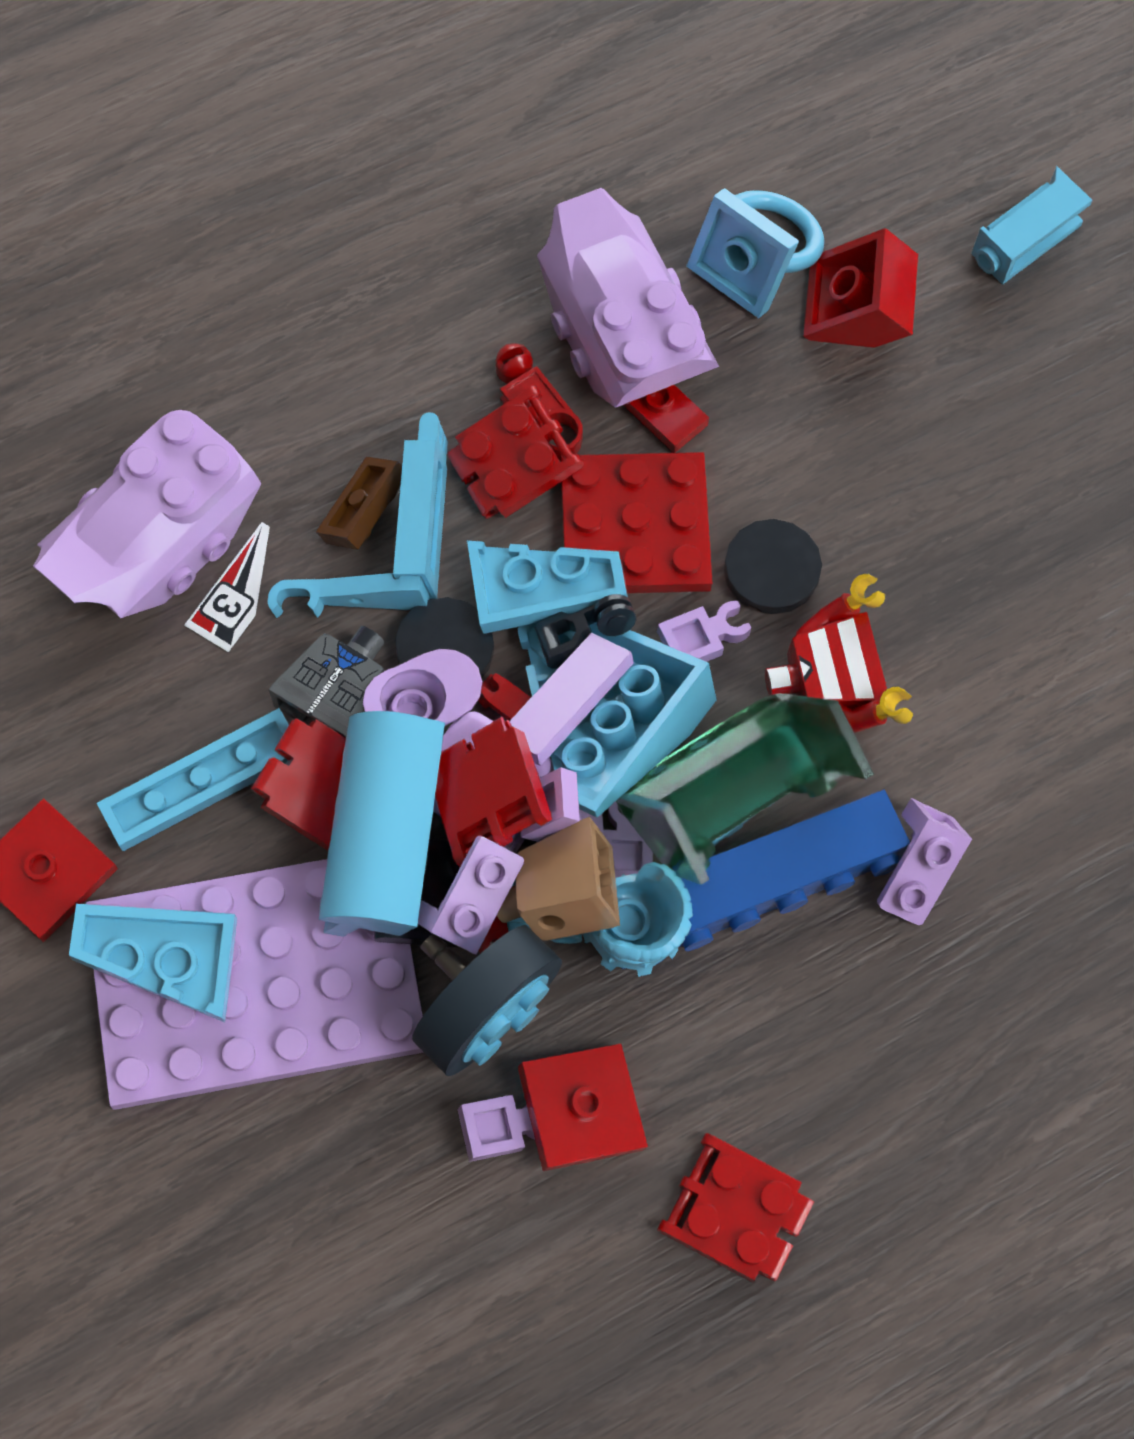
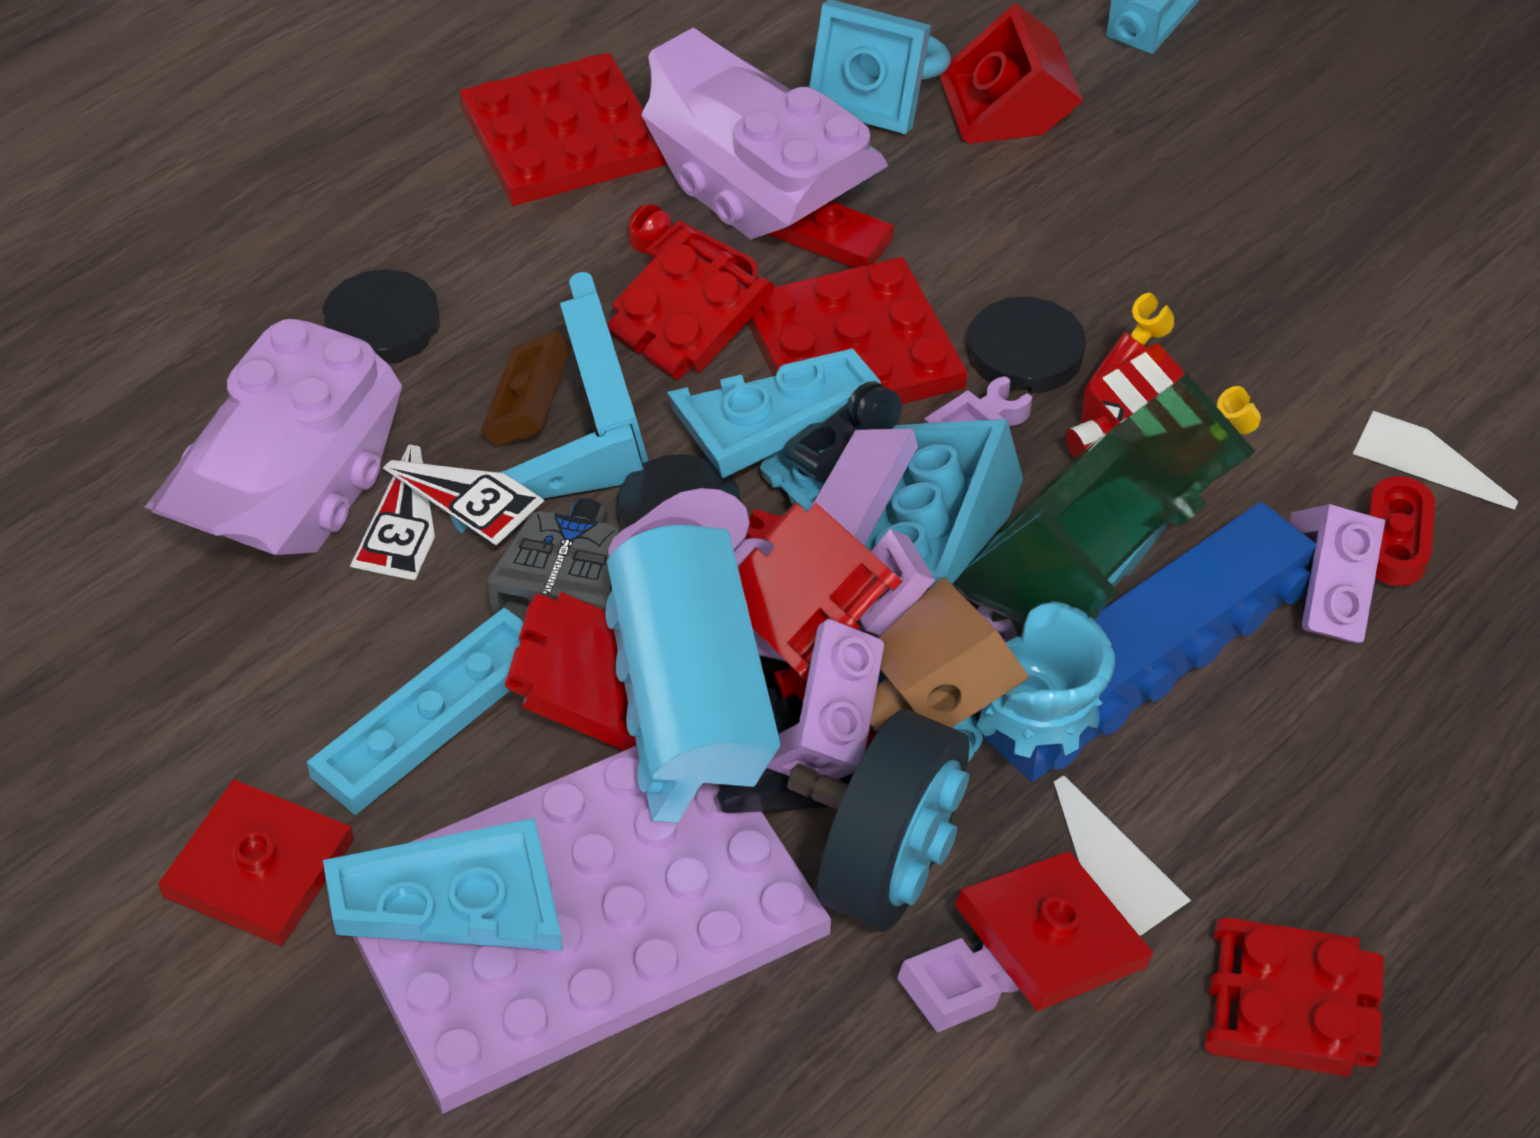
camera: 15 degrees left, 20 degrees down
none -> black tile [322,269,440,363]
none -> sticker [383,460,545,545]
none -> red plate [459,52,667,206]
none -> white sticker [1054,776,1191,936]
none -> white sticker [1353,411,1518,510]
none -> red plate [1367,476,1435,586]

